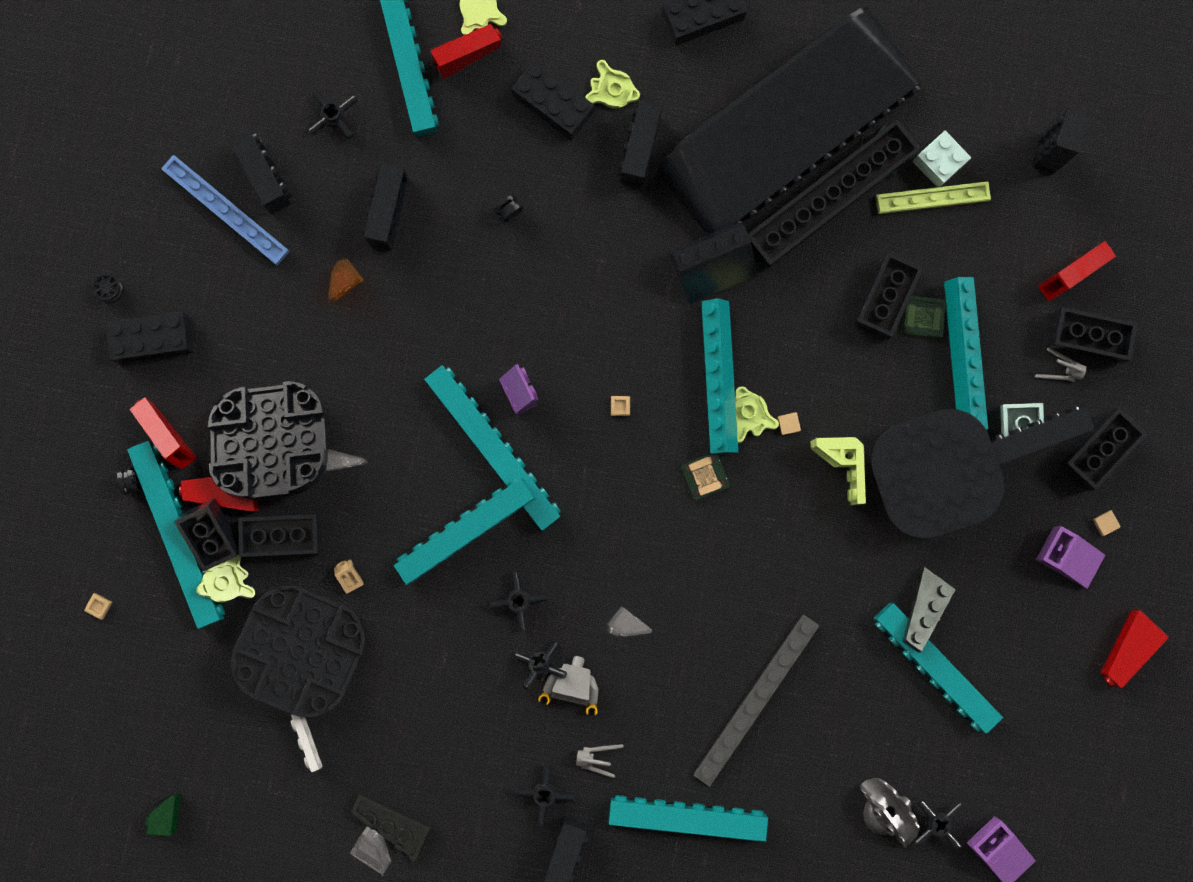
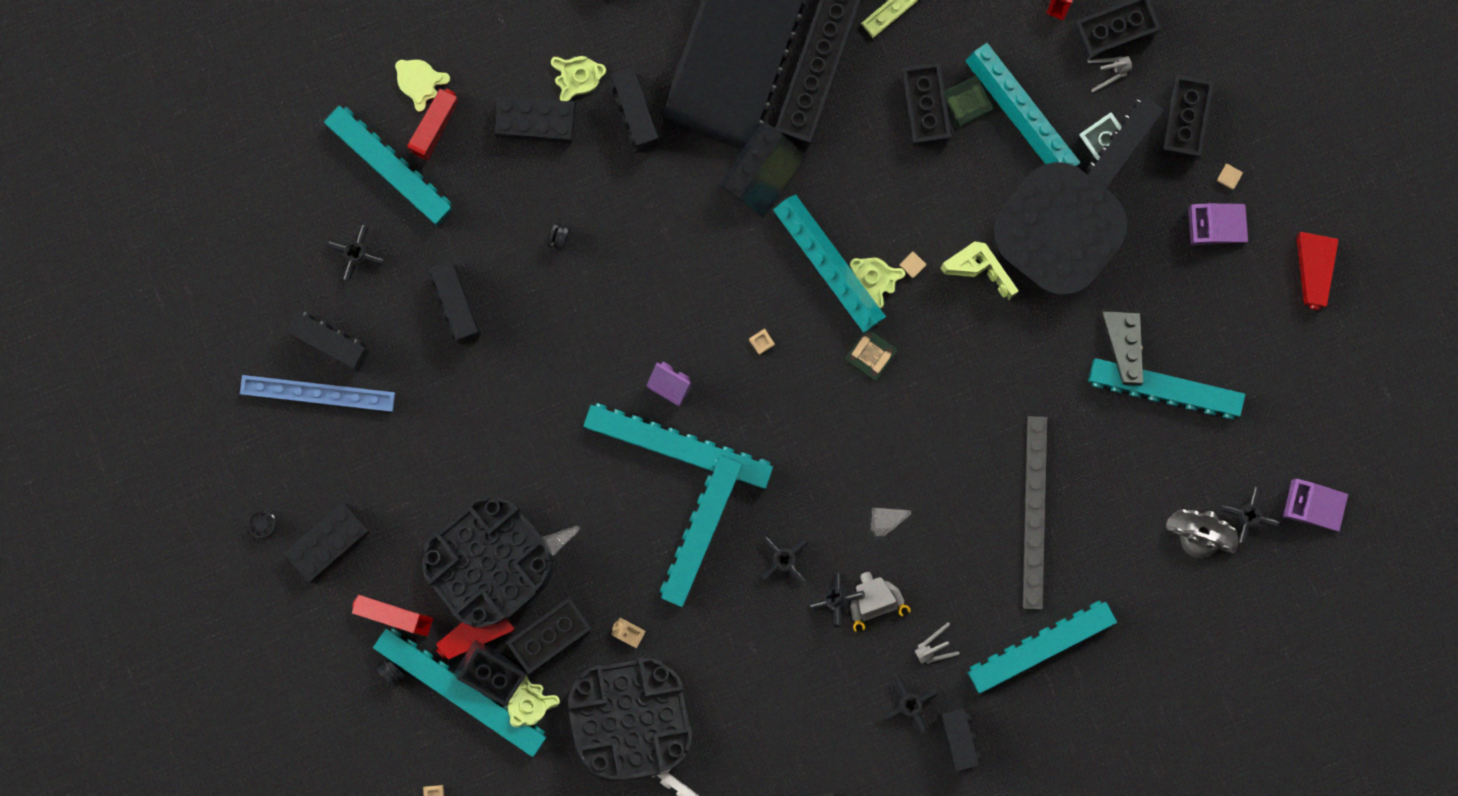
camera: 30 degrees left, 0 degrees up
clear orange slope [328,259,364,303] -> none

